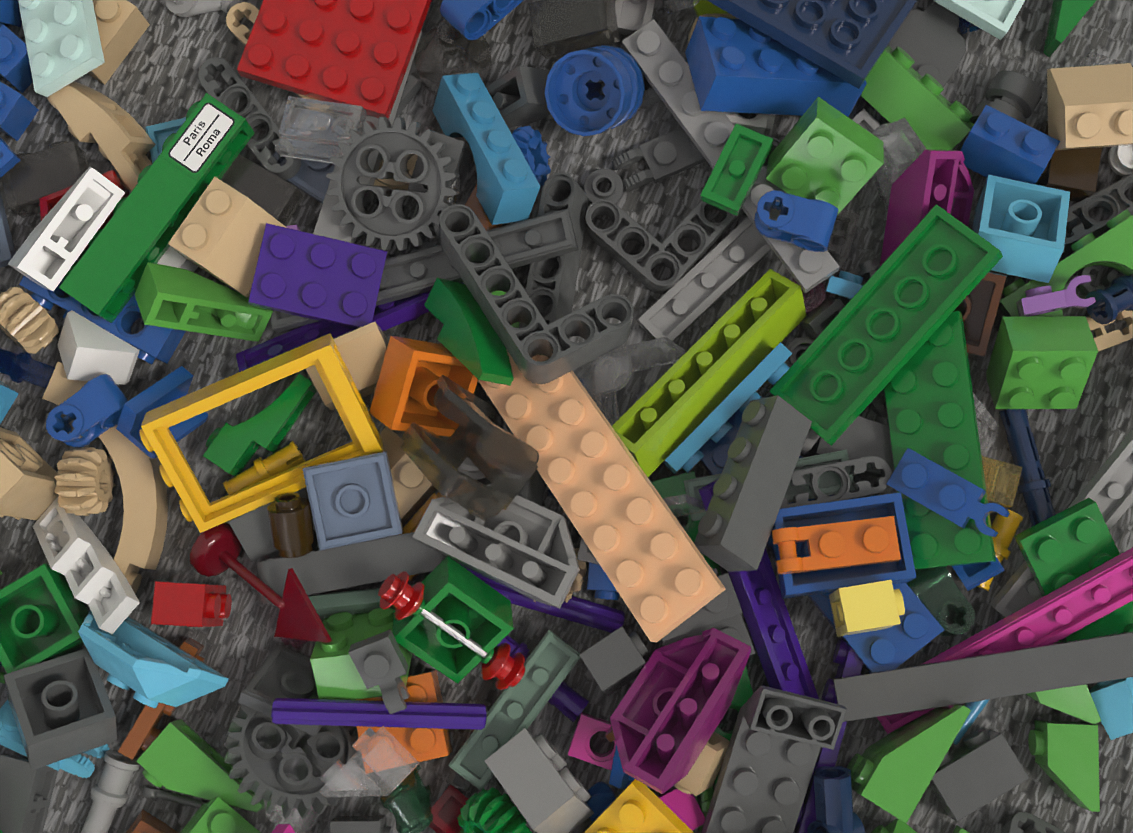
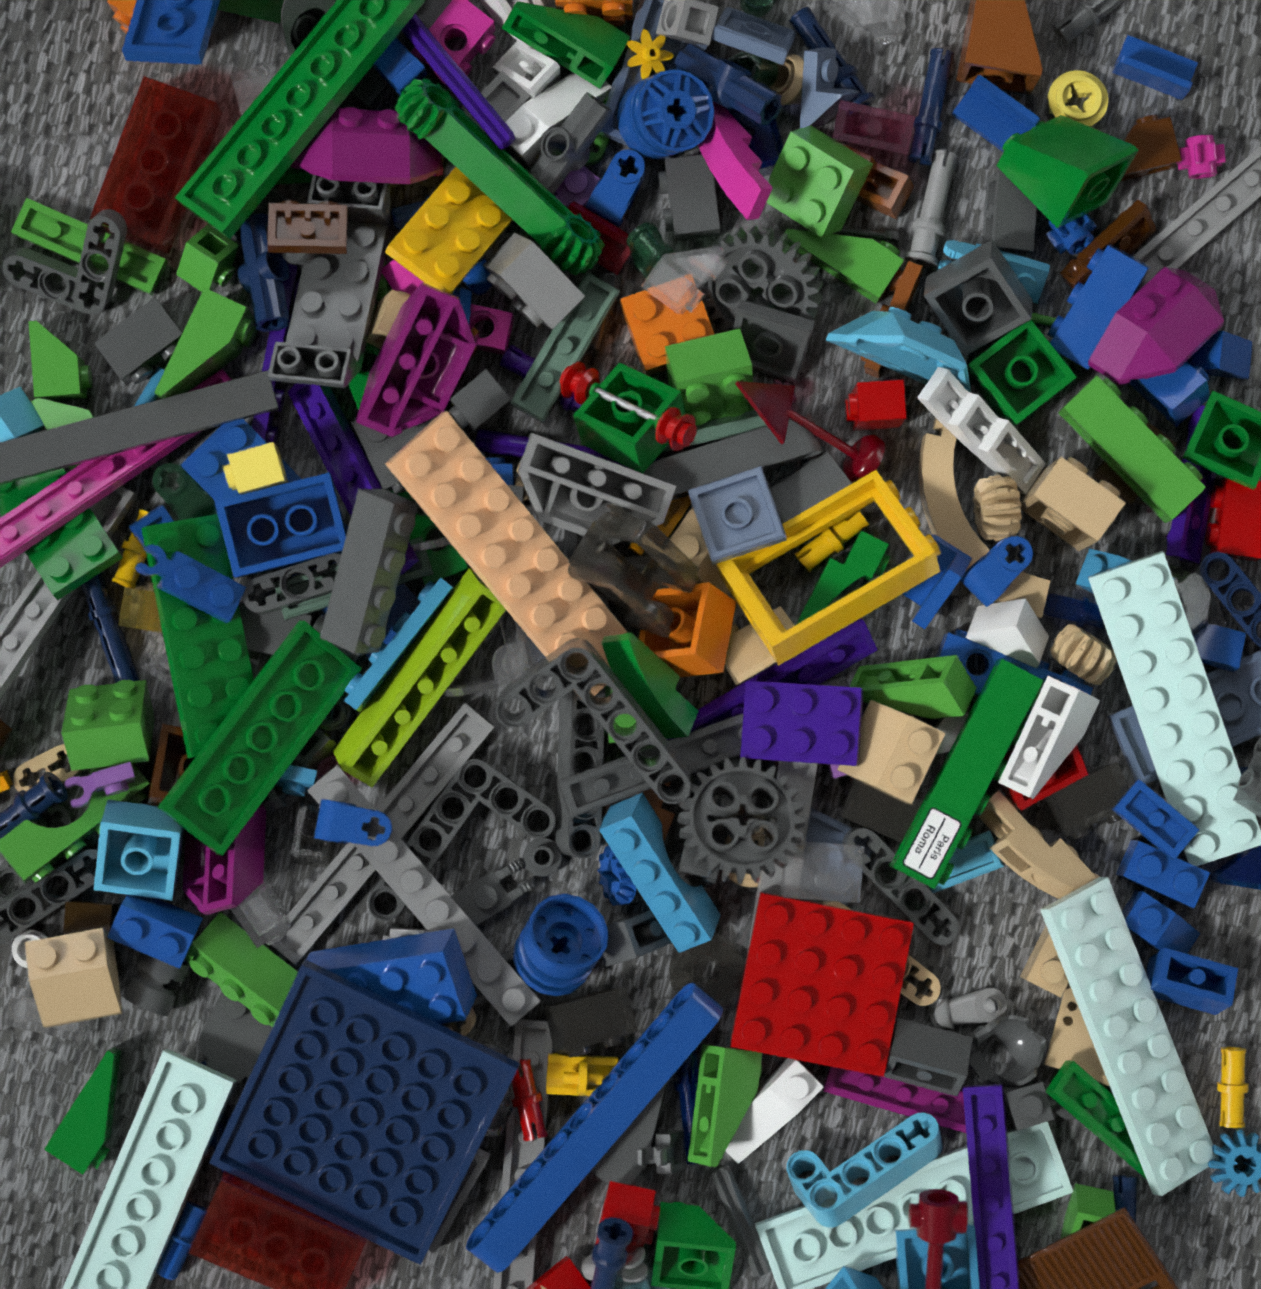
camera: 165 degrees right, 5 degrees up
dark brown brick [267,493,315,558] -> none
dark purple axle [271,698,487,730] -> none
dark grey plate [348,629,410,715] -> none
green plate [700,123,773,216] -> none
bright green brick [766,97,884,214] -> none
orange plate [772,516,901,574] -> none

